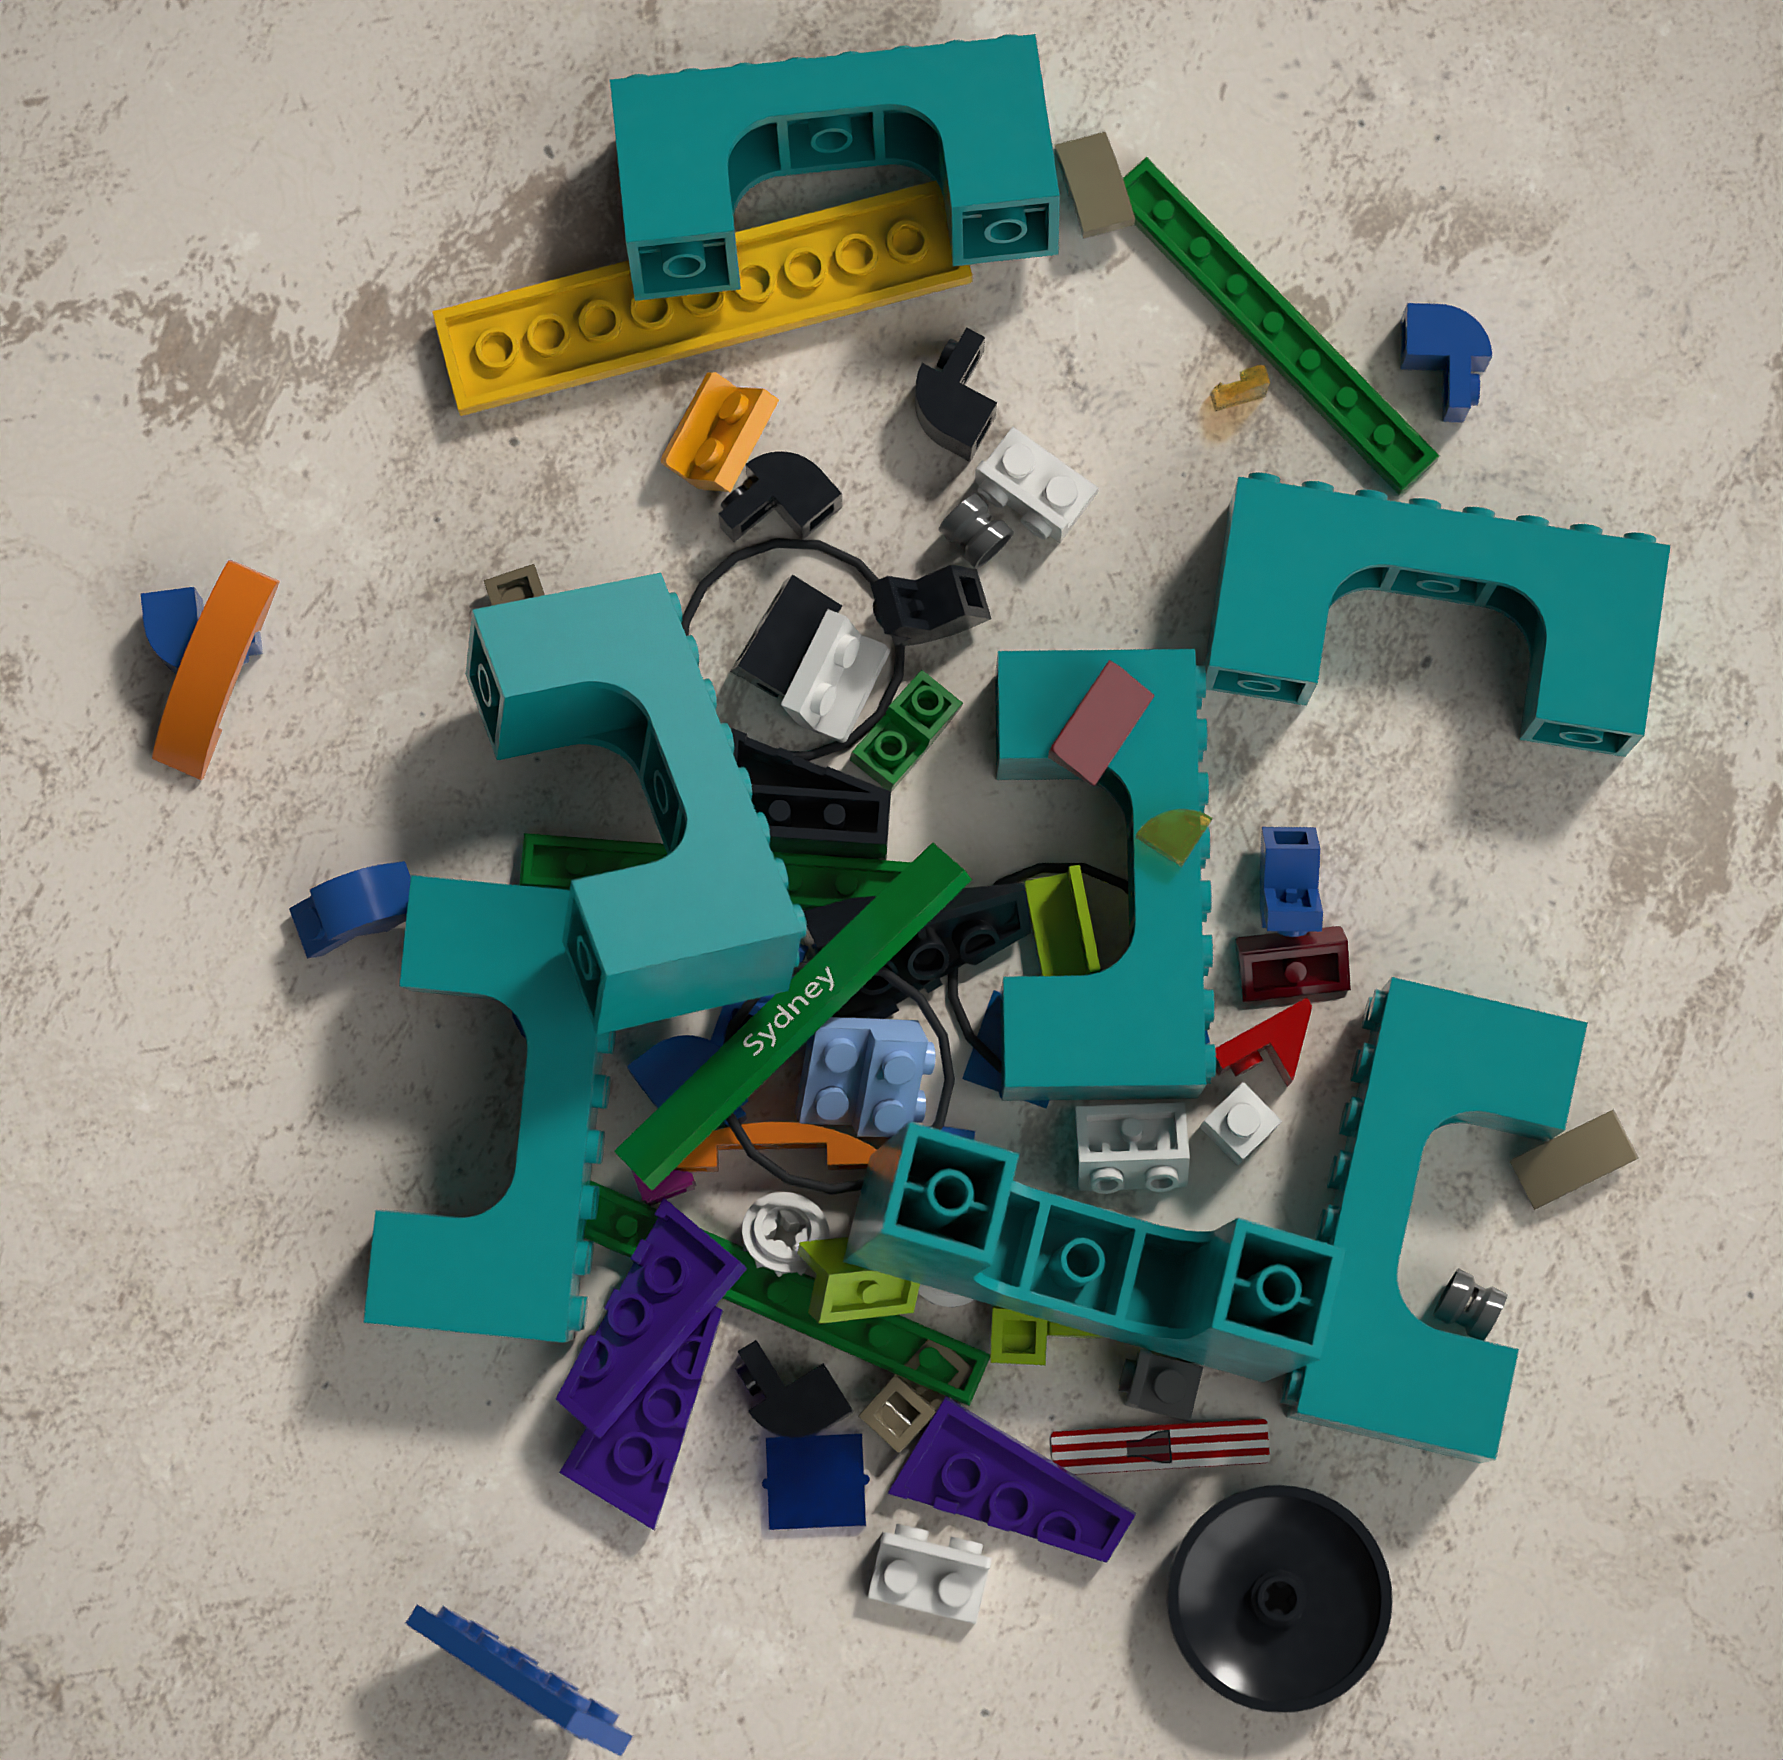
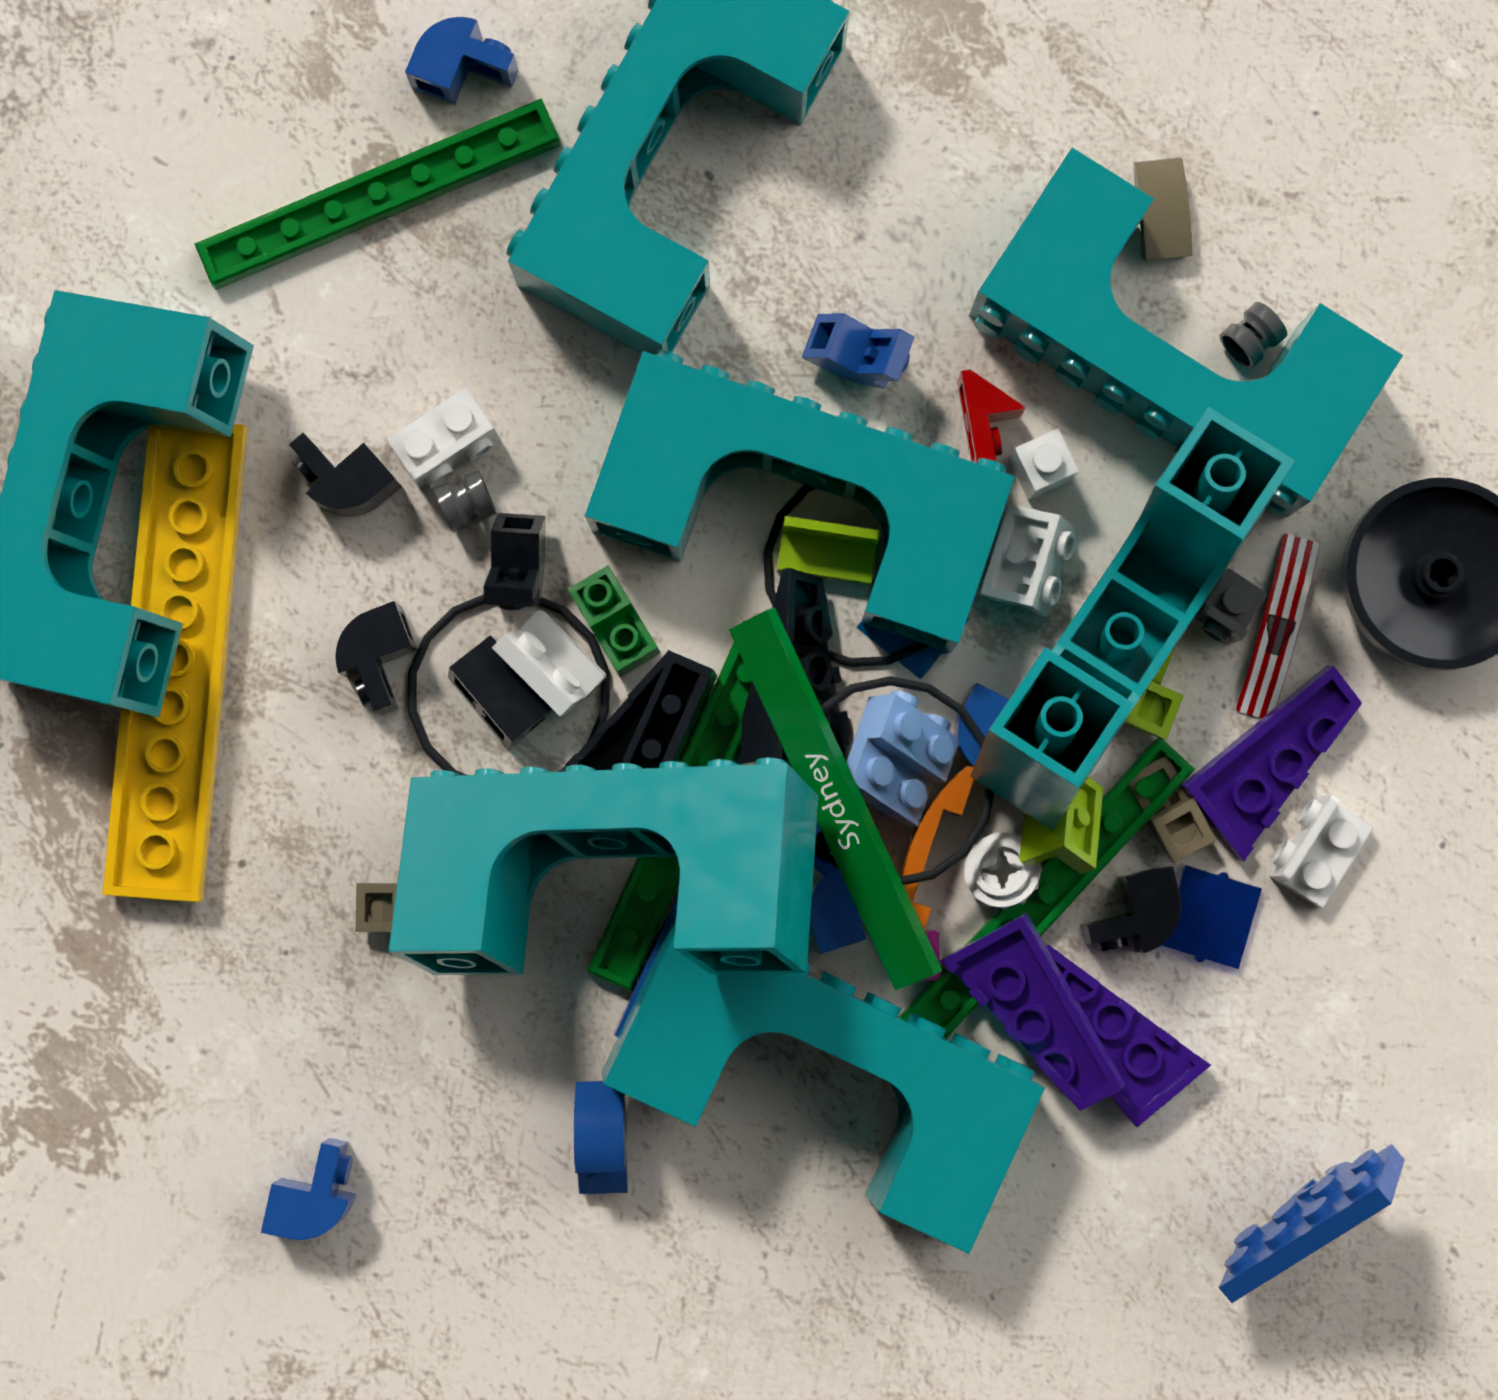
camera: 70 degrees left, 5 degrees up
orange slope [152,560,280,780] -> none
light orange bracket [661,372,779,492] -> none
dark red slope [1048,660,1155,787] -> none
dark tan slope [1054,132,1135,239] -> none
clear yellow tile [1135,809,1213,867] -> none
clear yellow tile [1210,364,1270,412] -> none
dark red slope [1235,926,1351,1002] -> none

